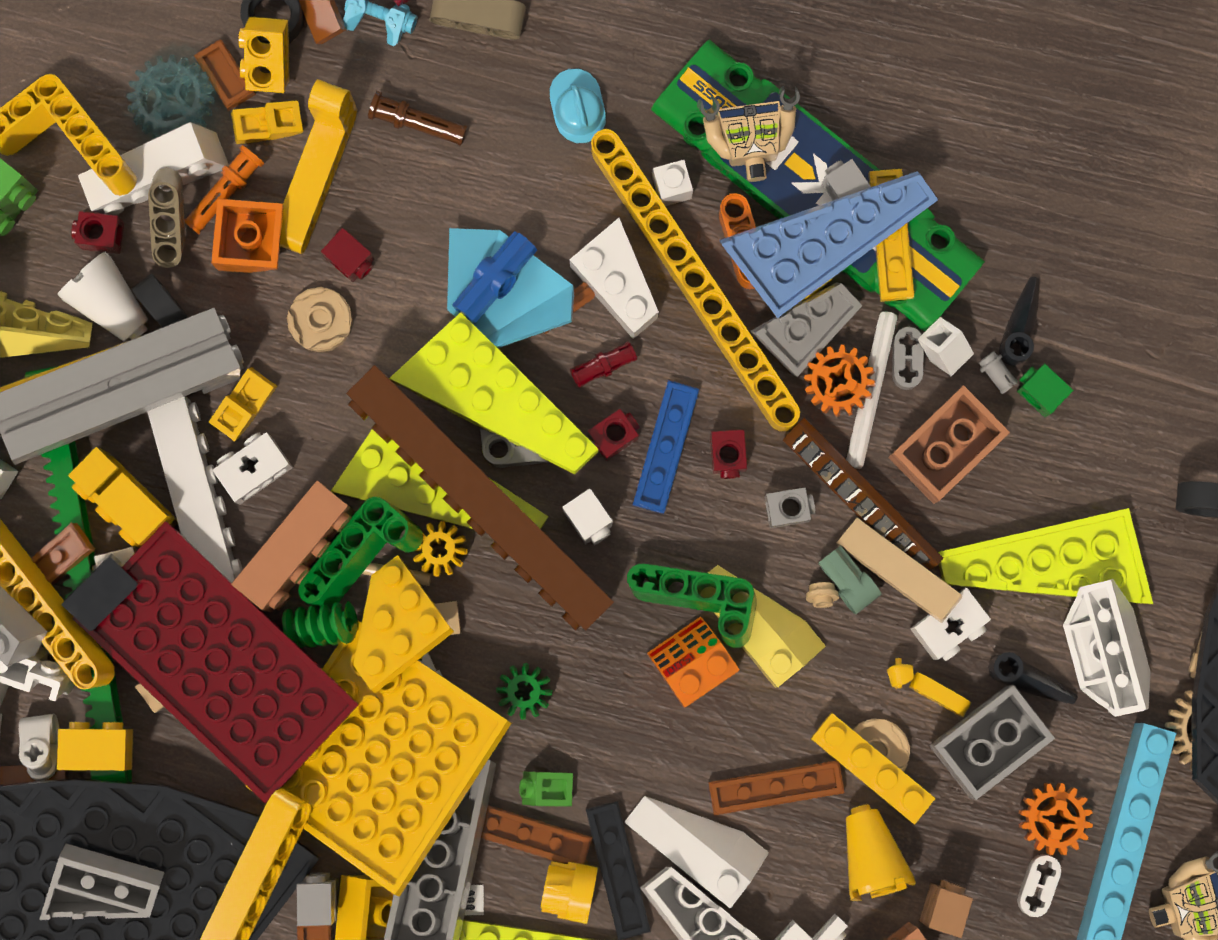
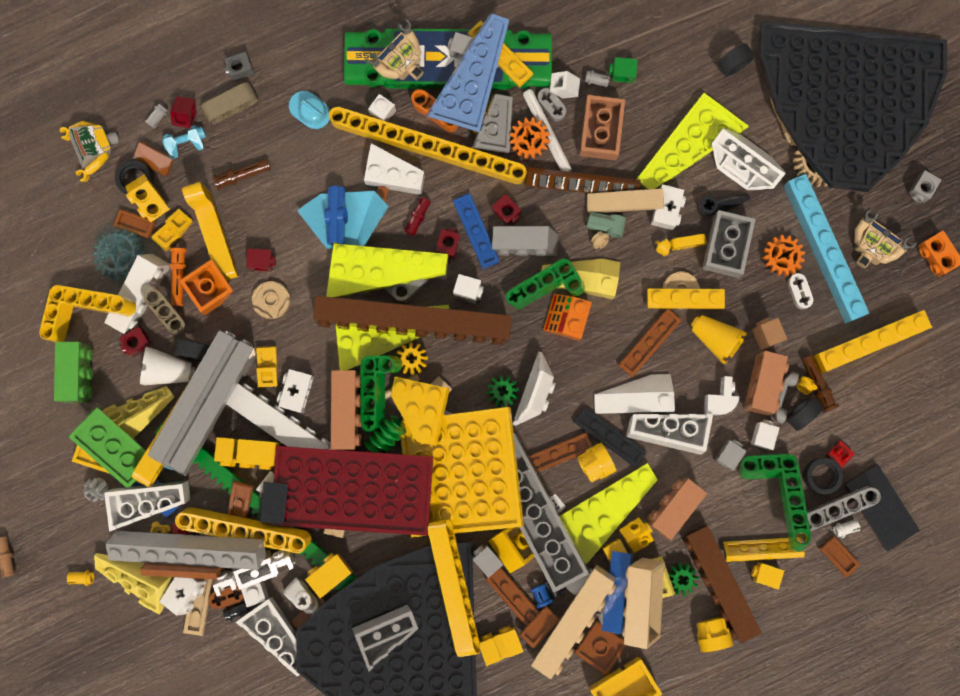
camera: 40 degrees left, 0 degrees up
bright green bracket [519,771,573,806] -> none
light grey brick [764,487,815,529] -> none
black piece [999,277,1039,366] -> none
none -> light grey wedge [492,226,559,256]
none -> white wedge [512,352,556,426]

